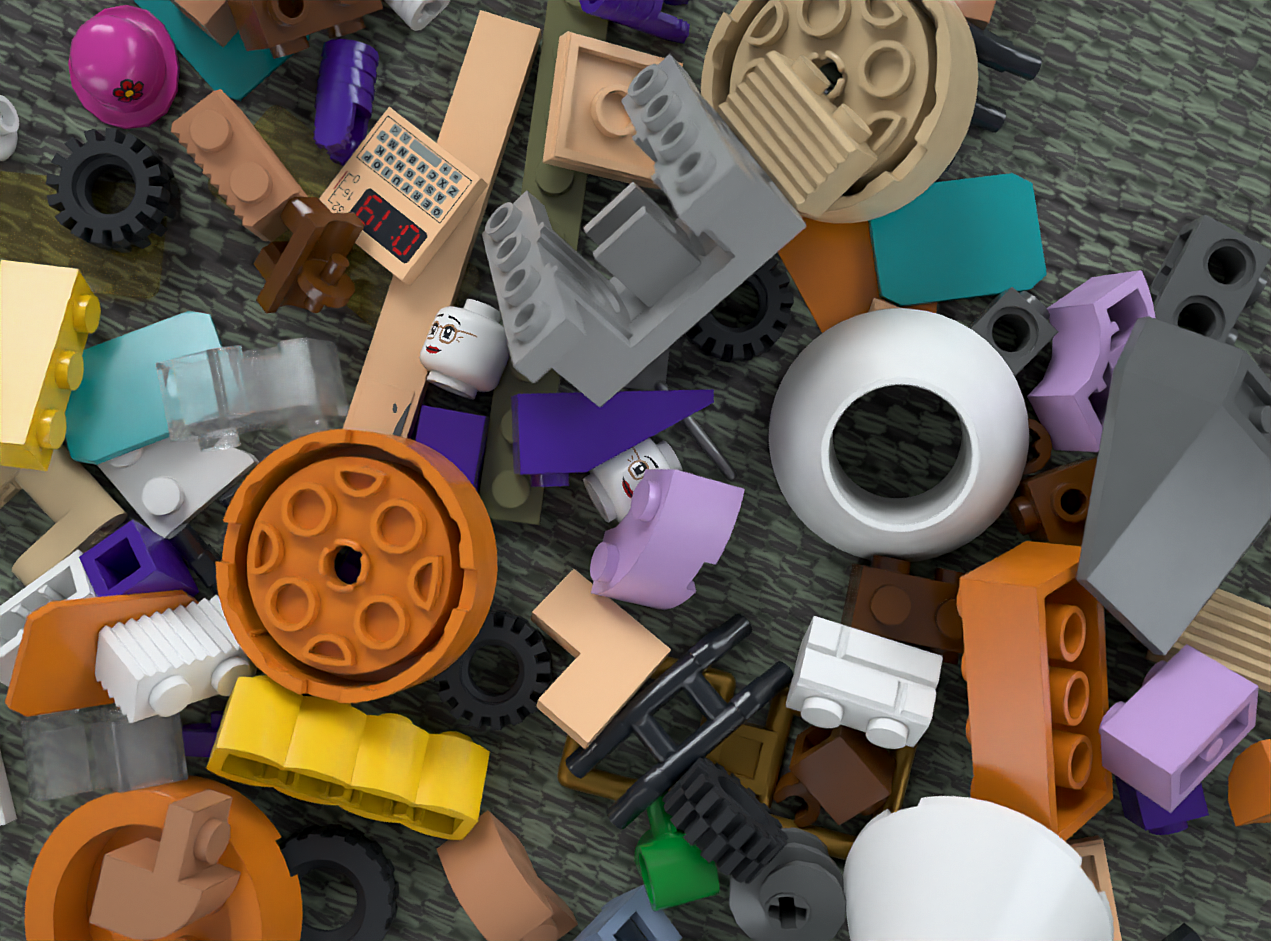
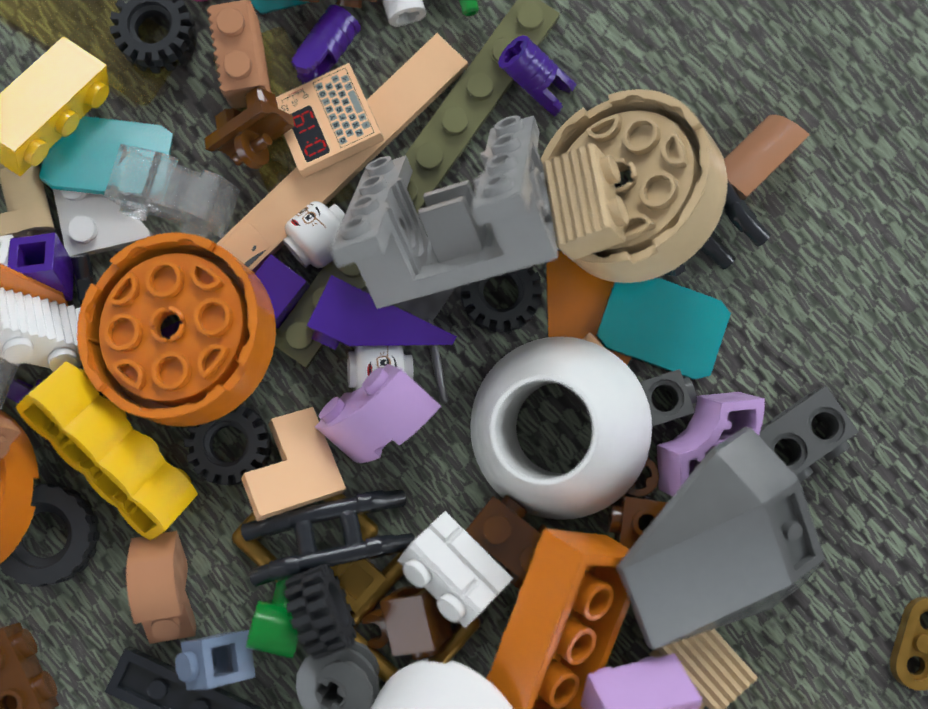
camera: 25 degrees right, 5 degrees down
light nougat tile [543,31,683,189] -> none

